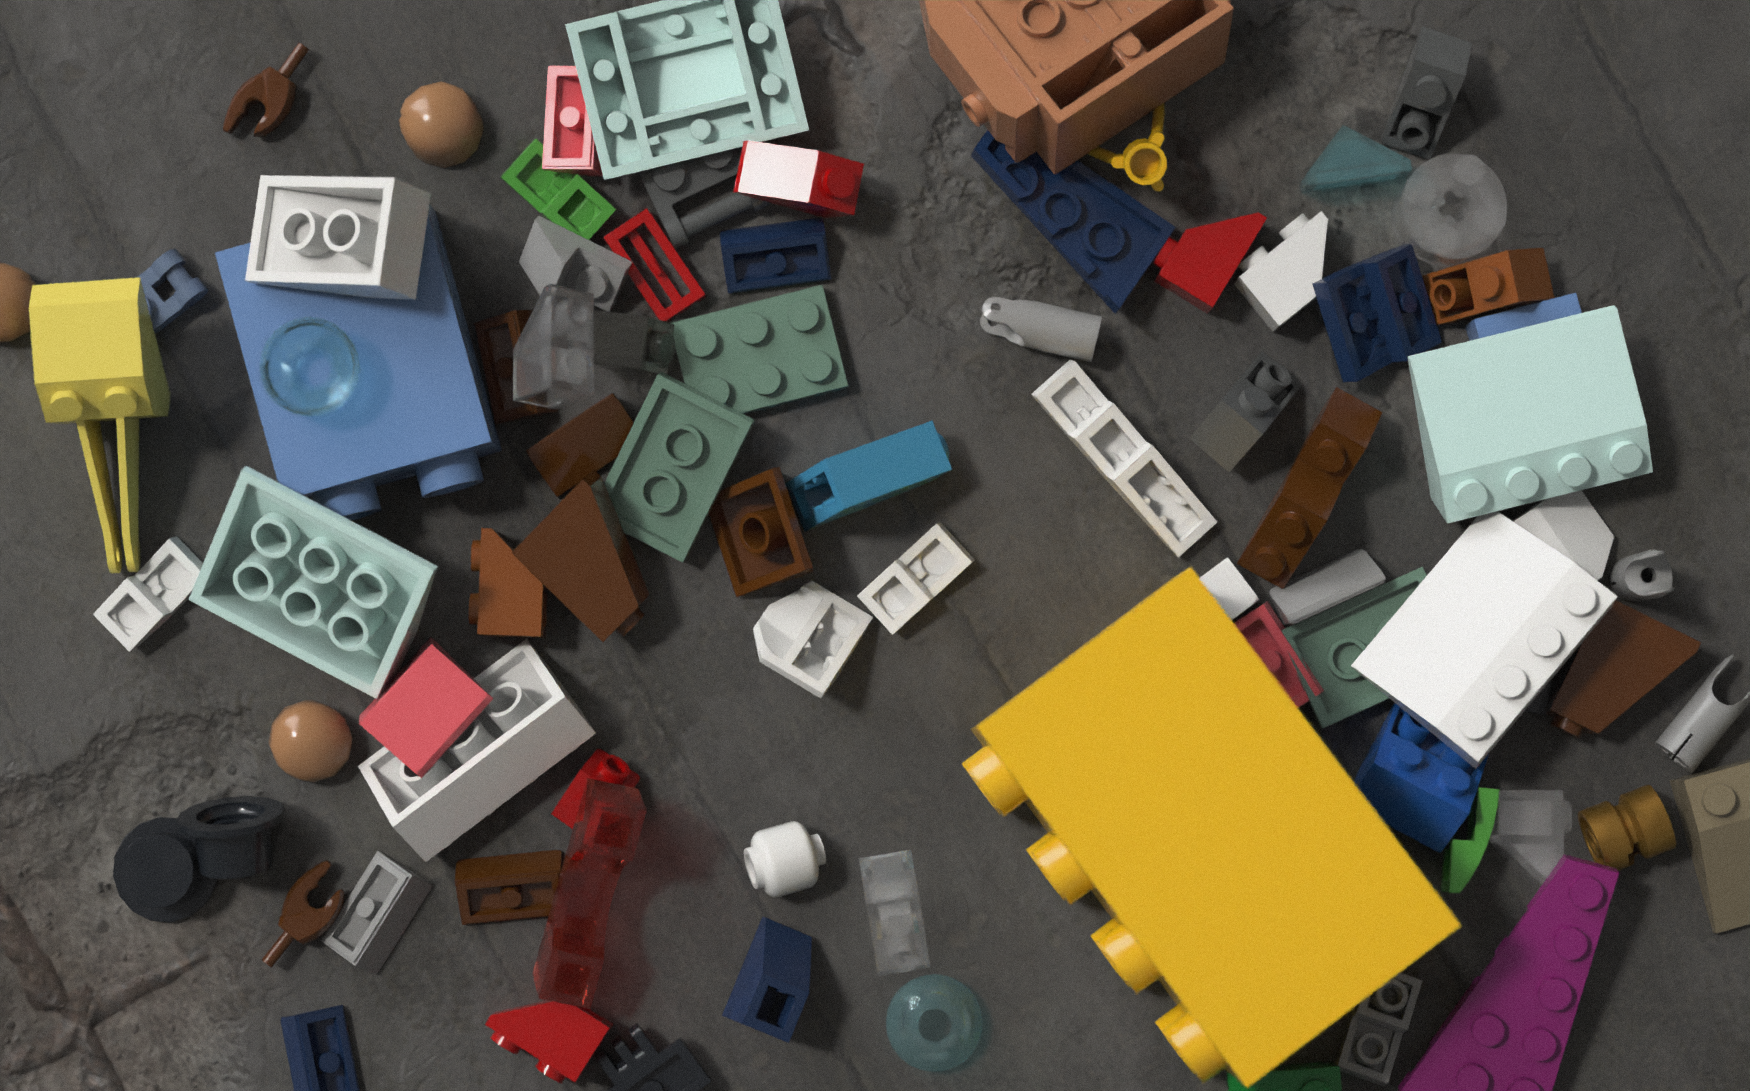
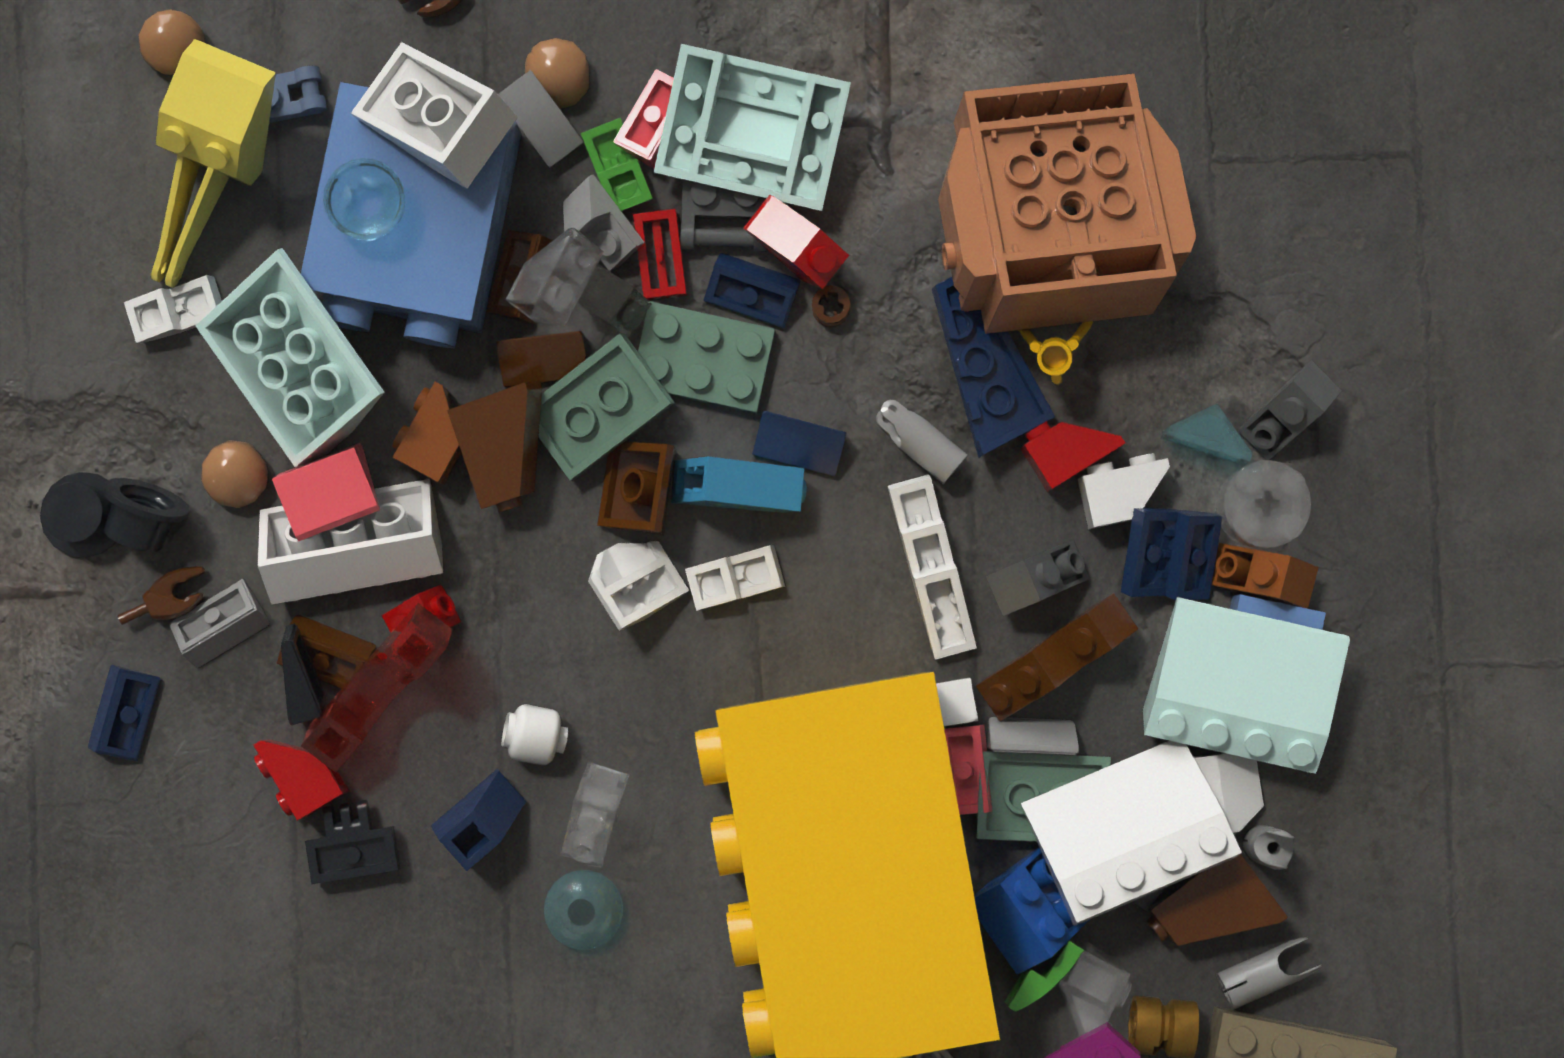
camera: 25 degrees right, 0 degrees up
none -> black slope [281,623,326,725]
none -> light grey slope [498,70,584,168]
none -> dark blue slope [752,411,847,477]
none -> reddish brown bush [812,285,850,327]

